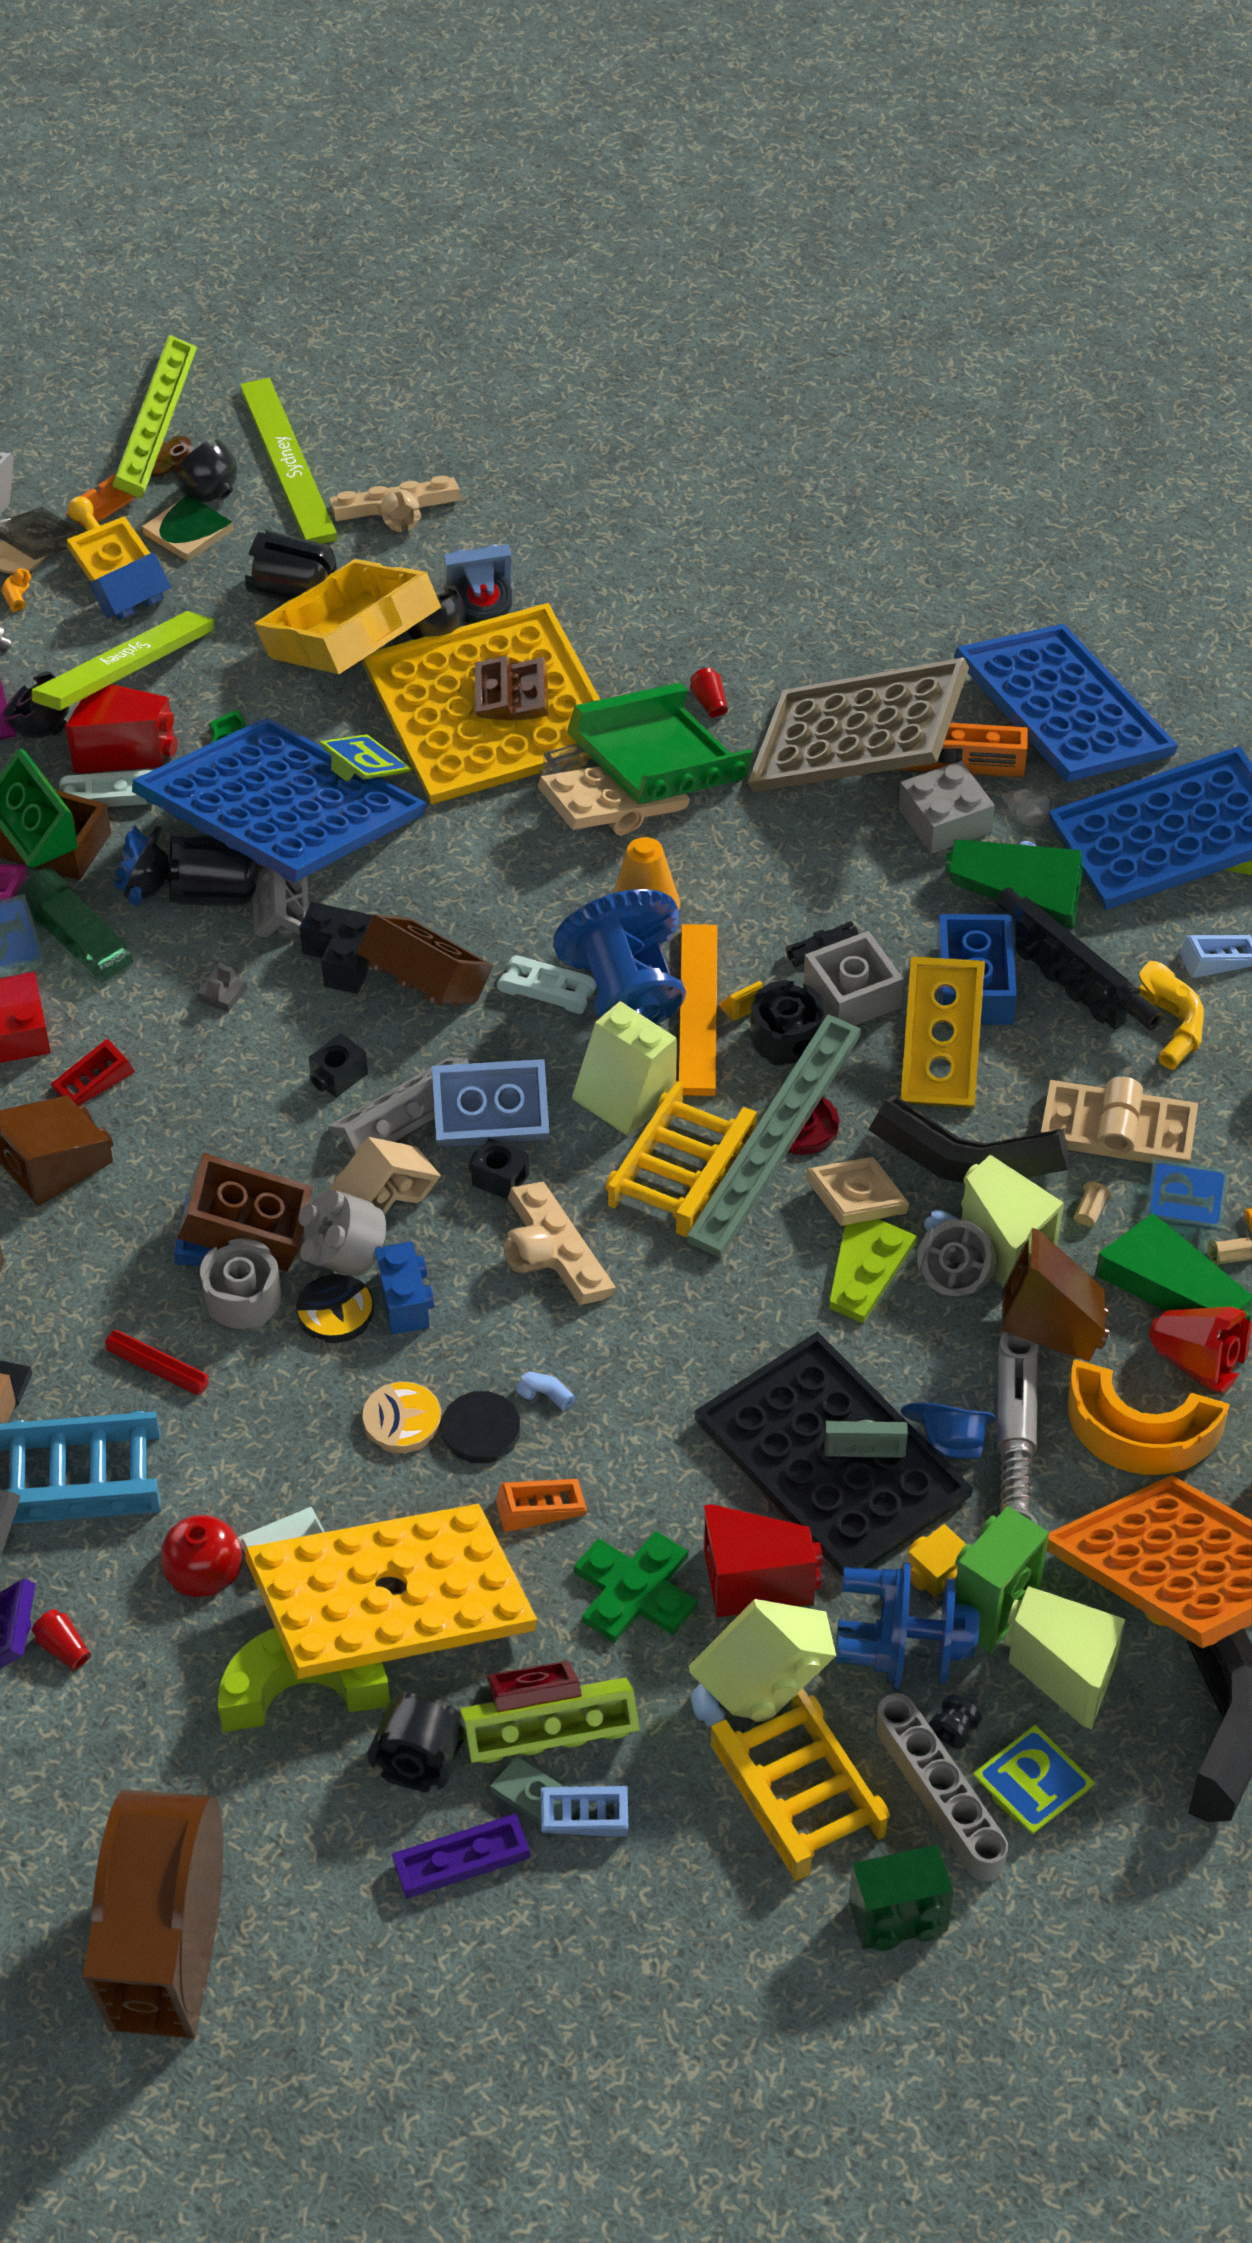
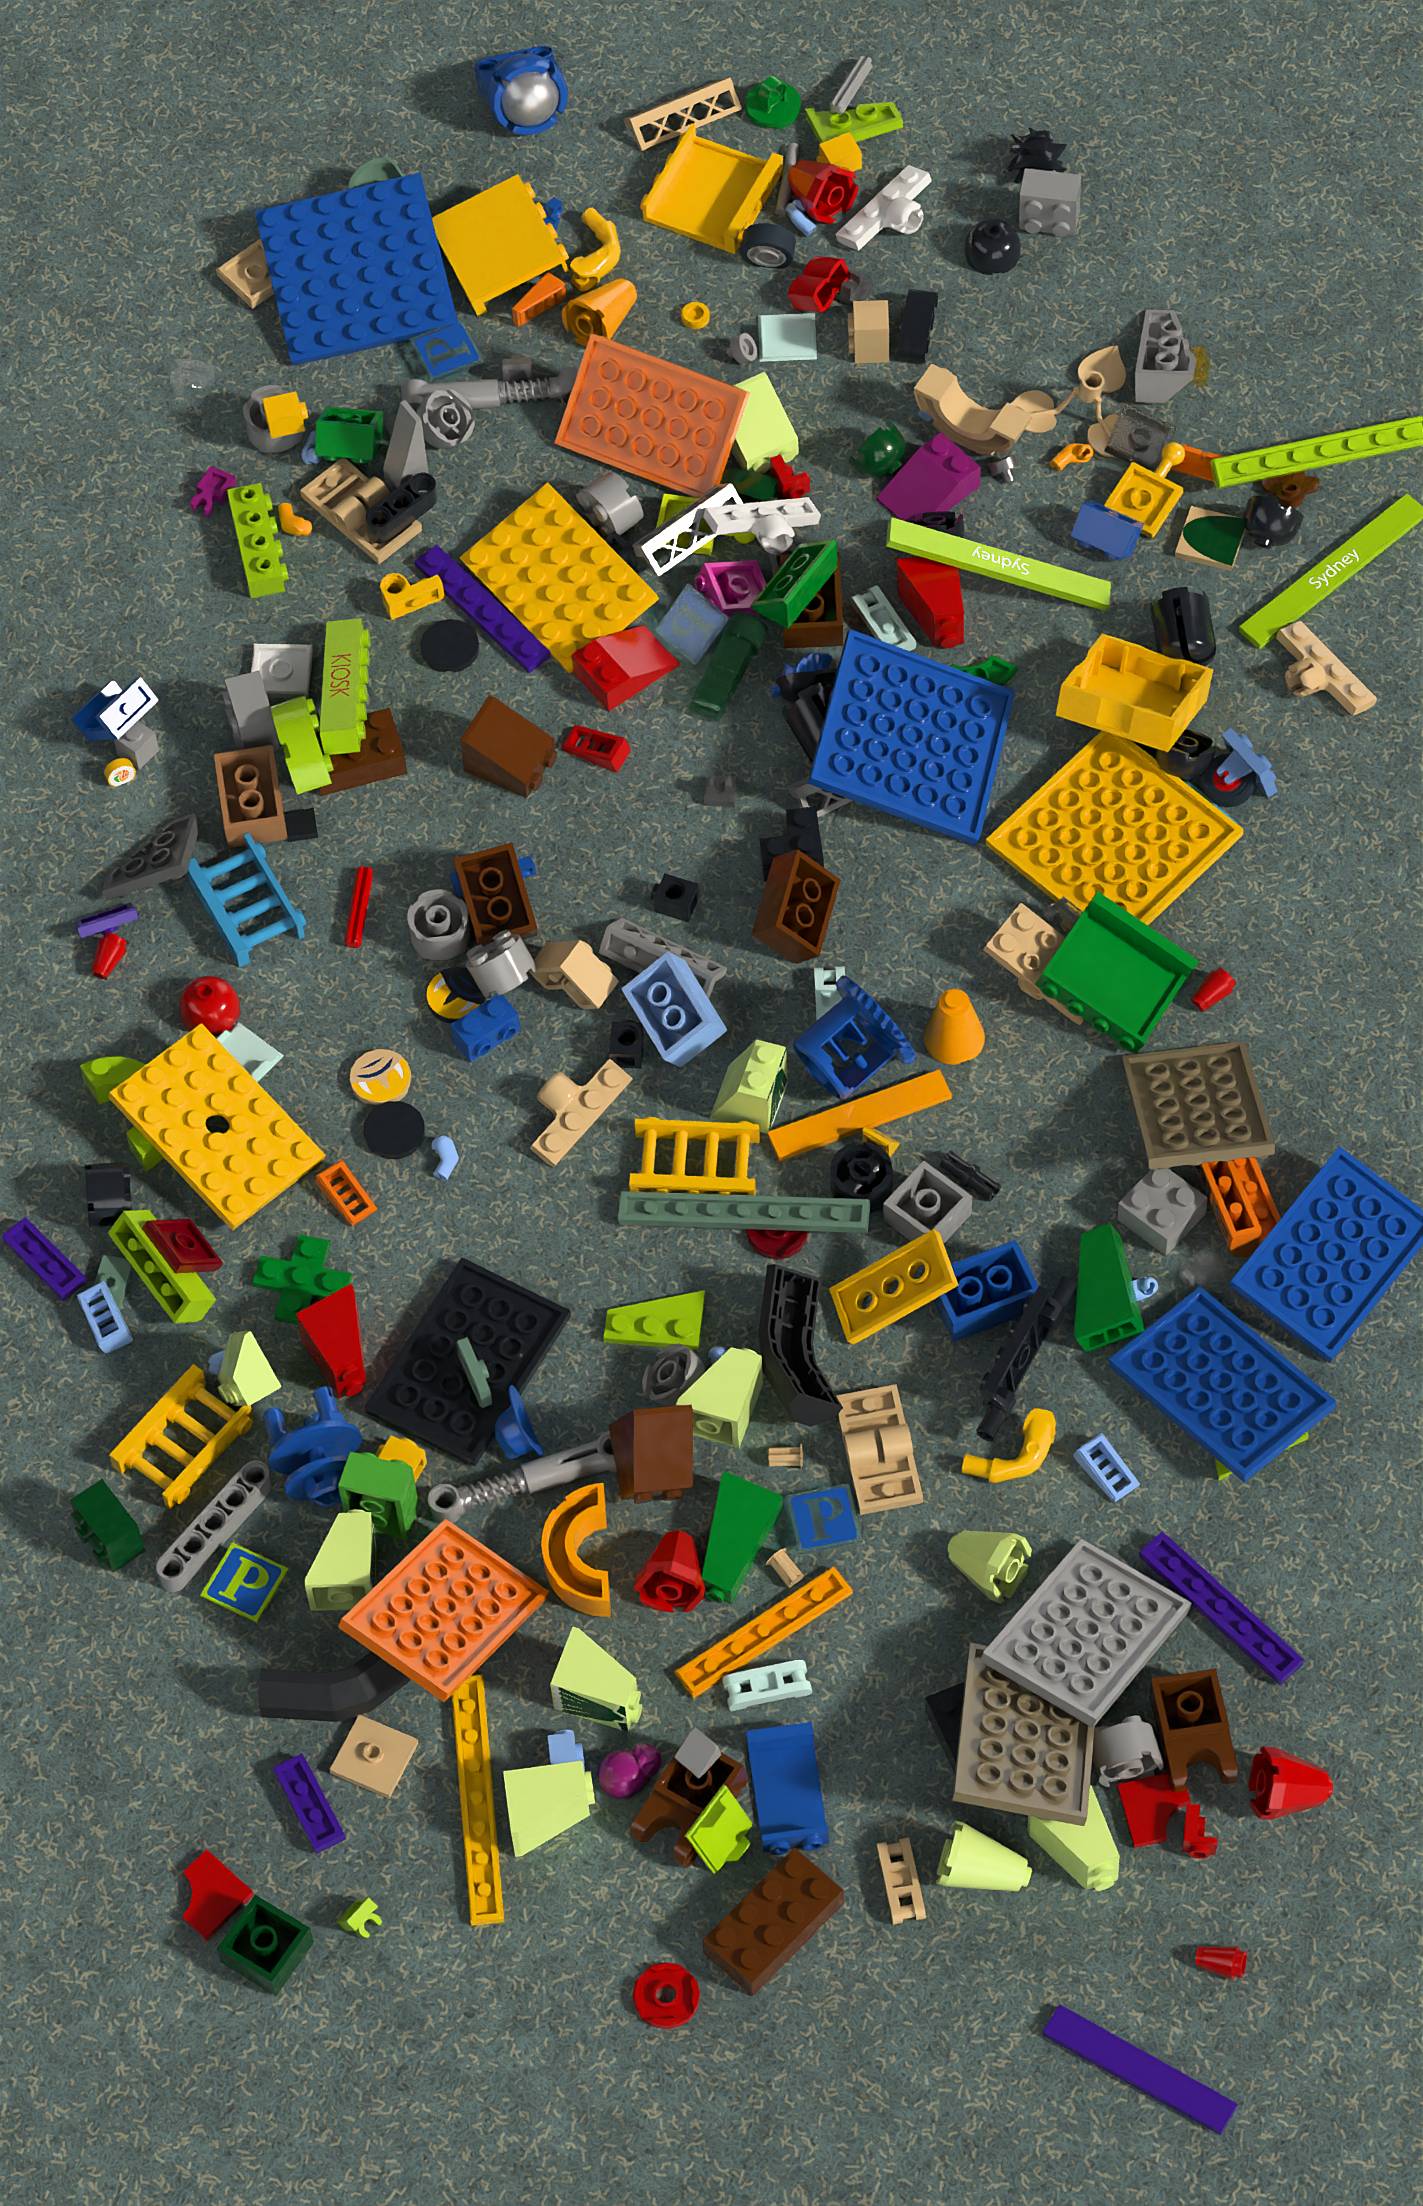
camera: 70 degrees right, 10 degrees up
piece [319,734,413,782] -> none
reddish brown slope [475,656,548,720] -> none
tan plate [806,1157,909,1226] -> none
black wheel [929,1695,982,1749] -> none

